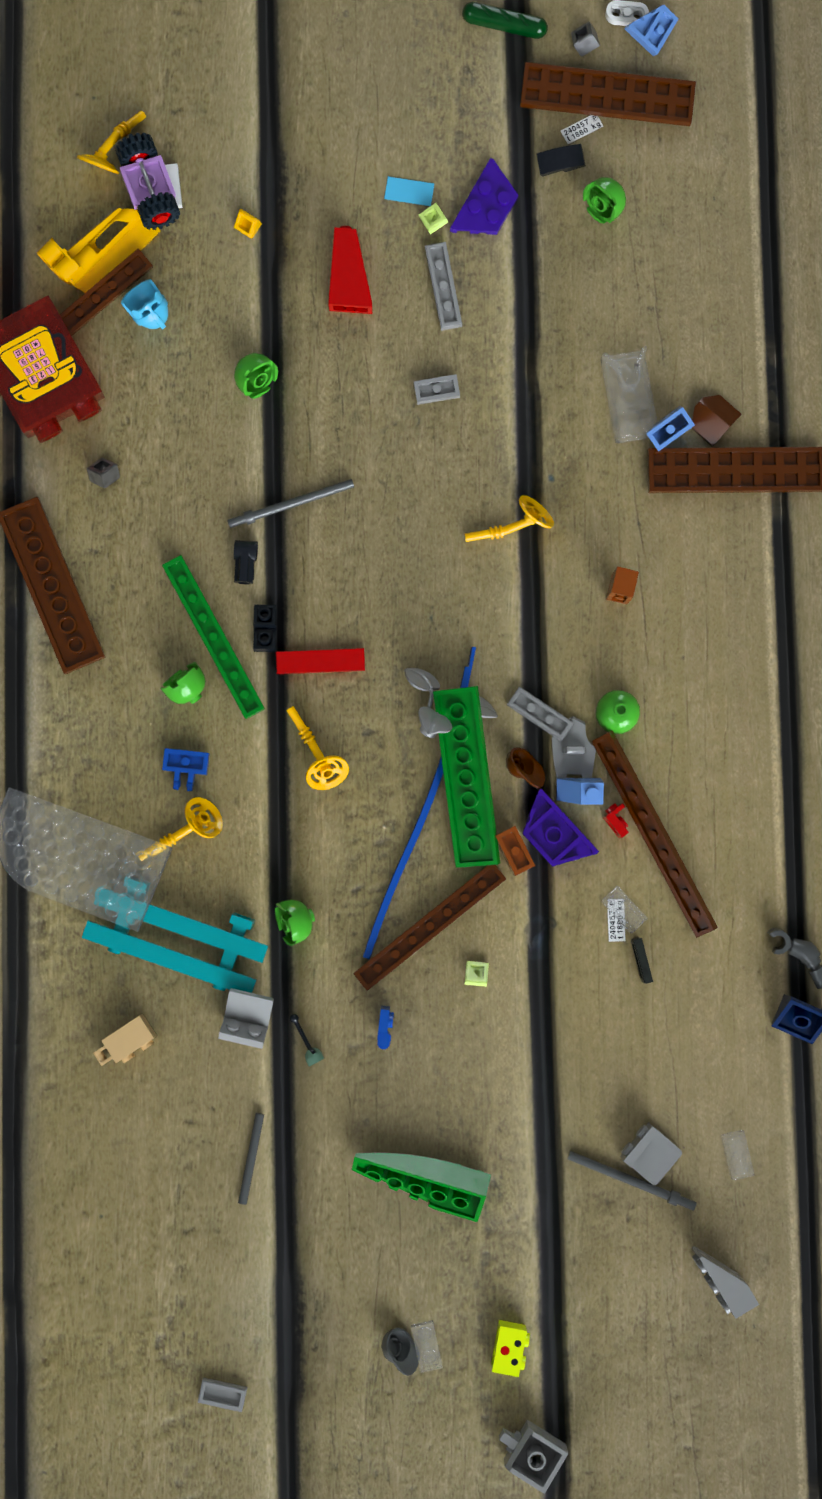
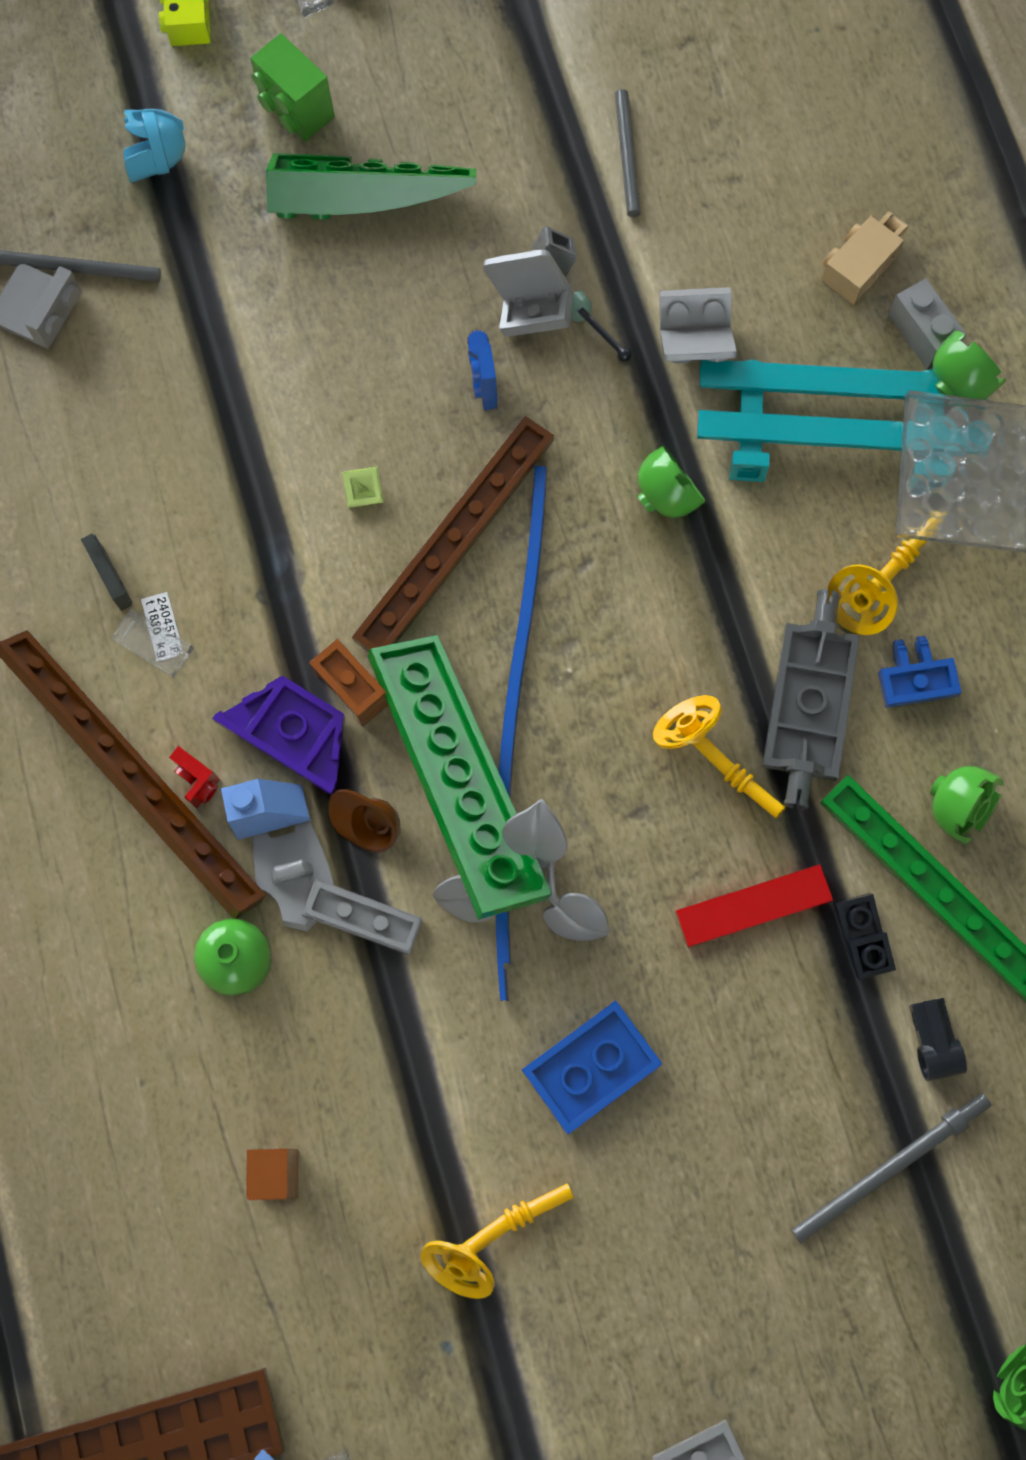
camera: 170 degrees right, 10 degrees down
none -> medium azure helmet [123,109,186,183]
none -> bright green brick [250,33,335,142]
none -> light grey bracket [483,249,574,337]
none -> blue plate [522,1000,662,1135]
none -> flat silver slope [532,226,577,277]
none -> dark grey plate [762,589,860,810]
none -> light grey brick [888,278,966,370]
none -> bright green cylinder [932,330,1006,404]

